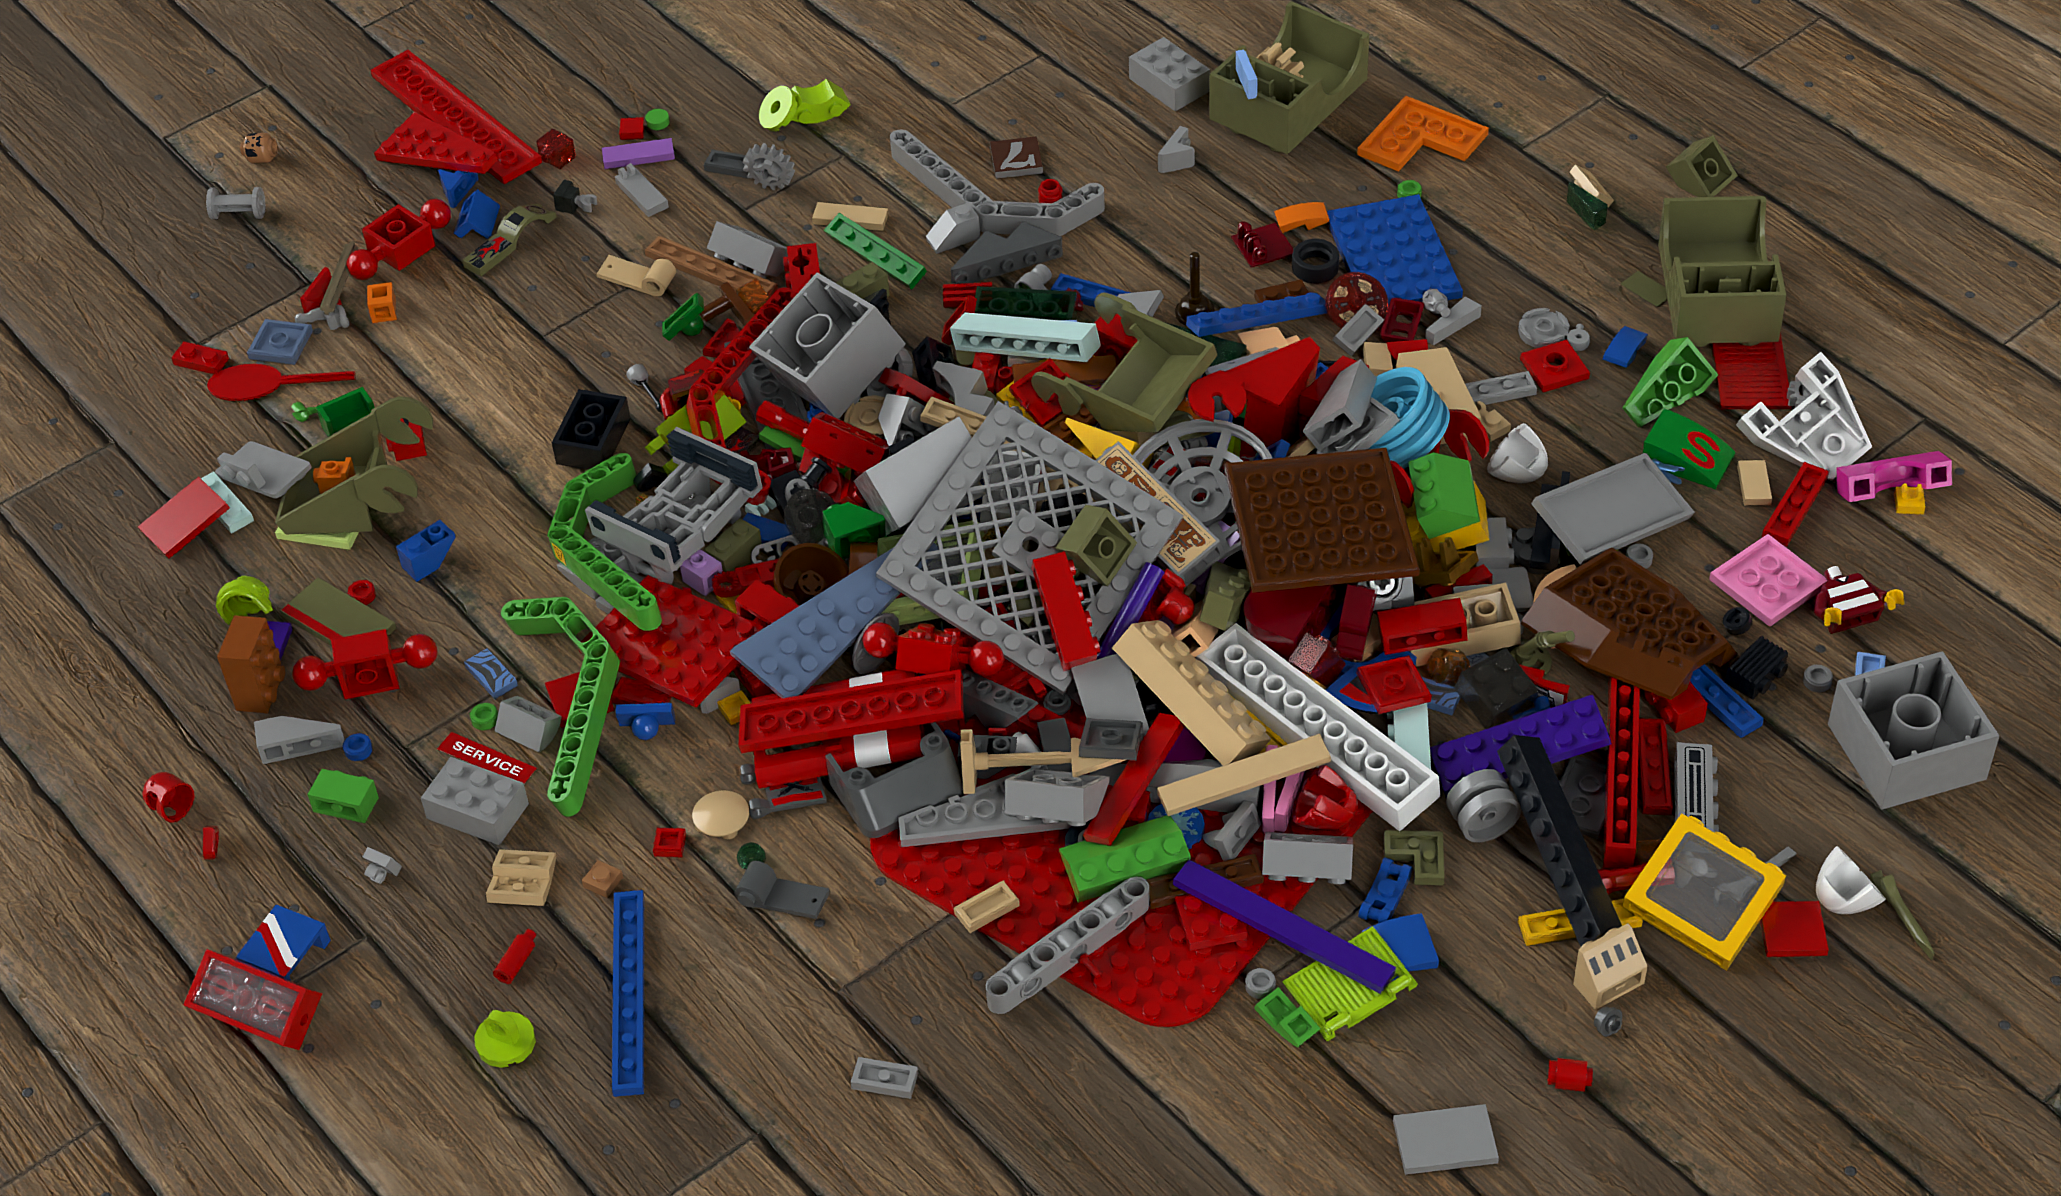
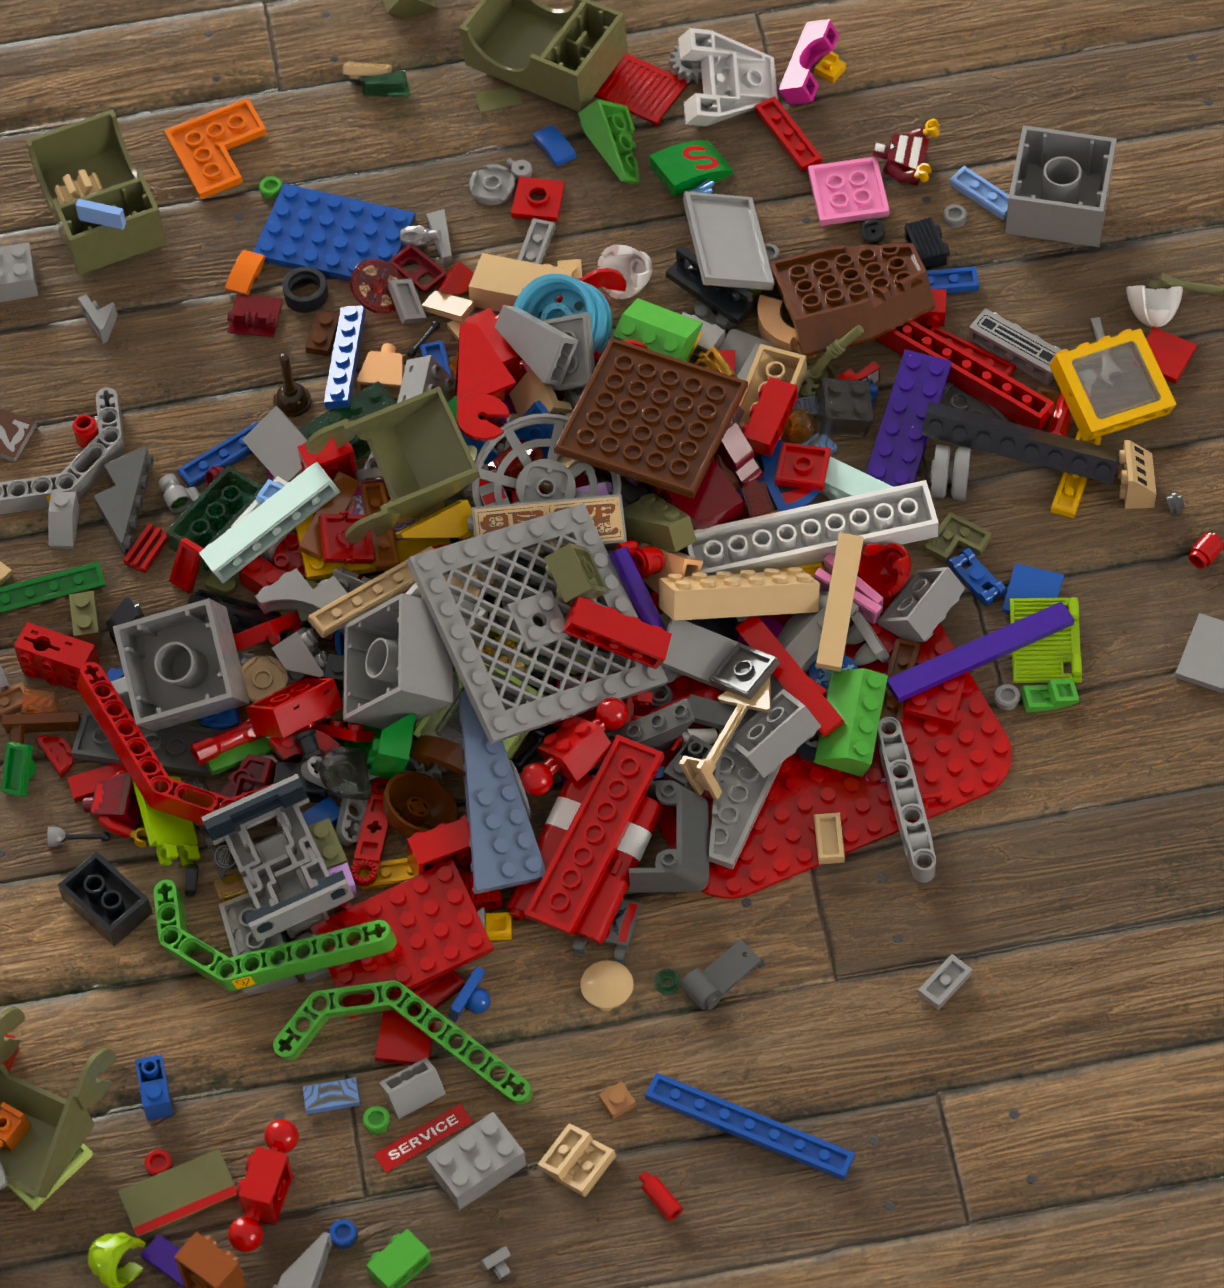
camera: 60 degrees left, 10 degrees up
lime tile [474,1010,536,1068] -> none
red tile [653,828,686,857] -> none
tan tile [1737,460,1772,505] -> none

